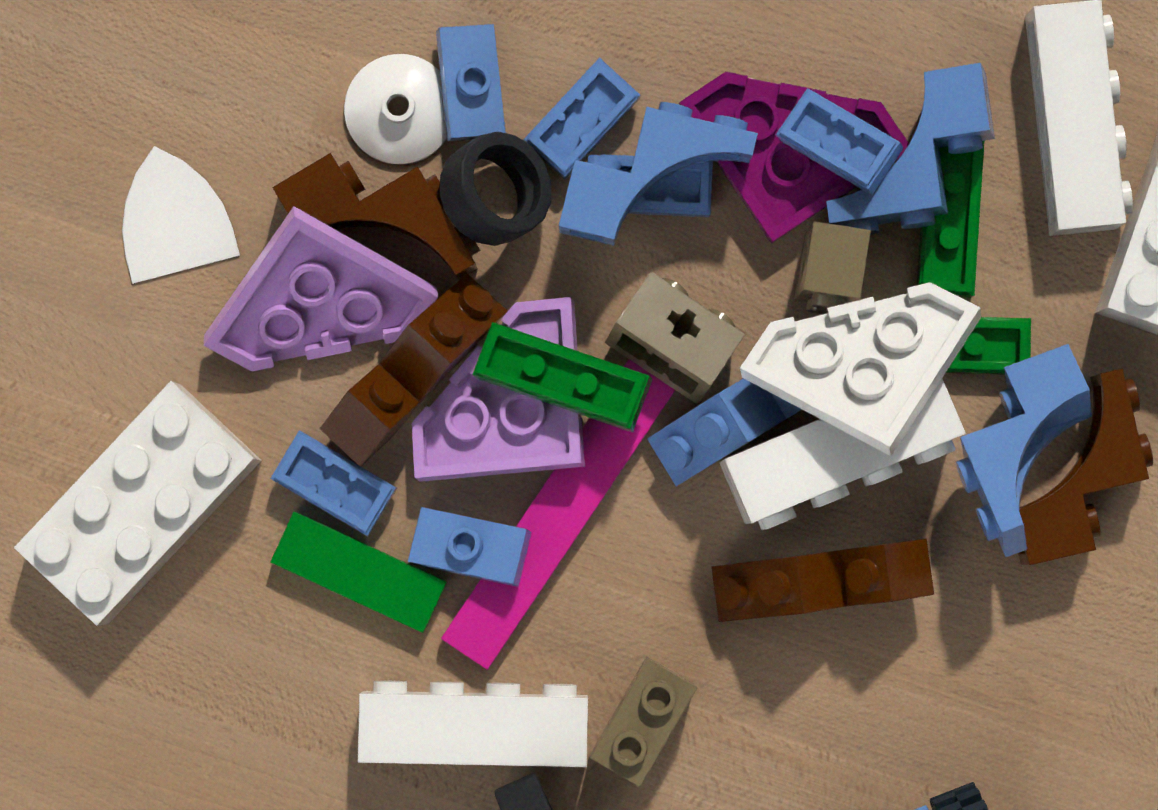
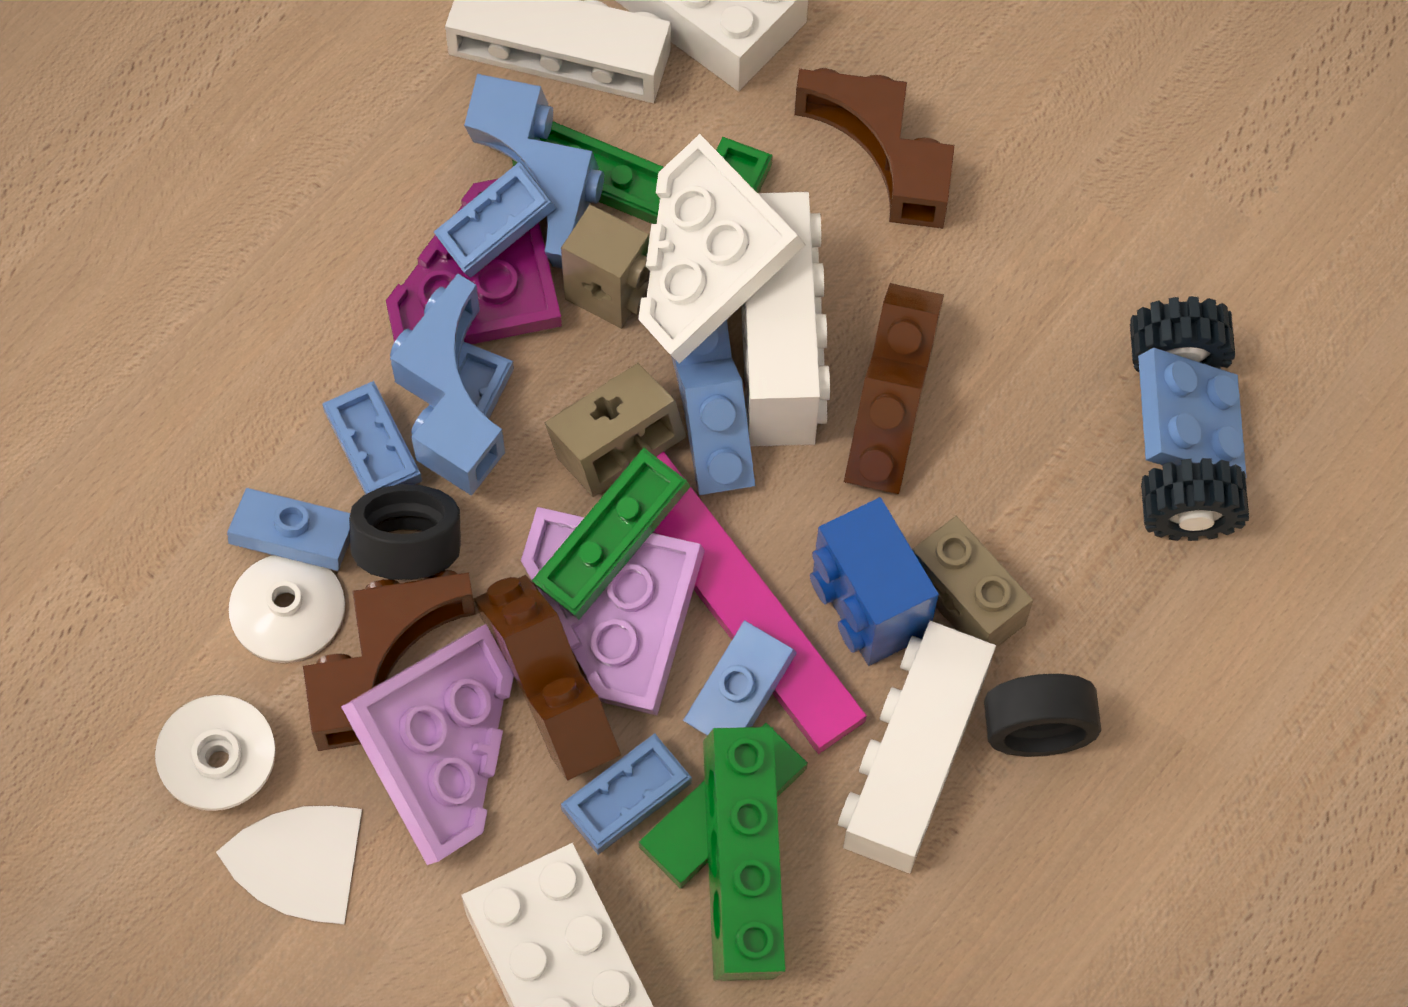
camera: 75 degrees left, 20 degrees down
medium blue arch [956,344,1092,557] -> none
none -> white dish [155,695,276,811]
none -> green brick [703,727,785,981]
none -> blue brick [810,497,939,666]

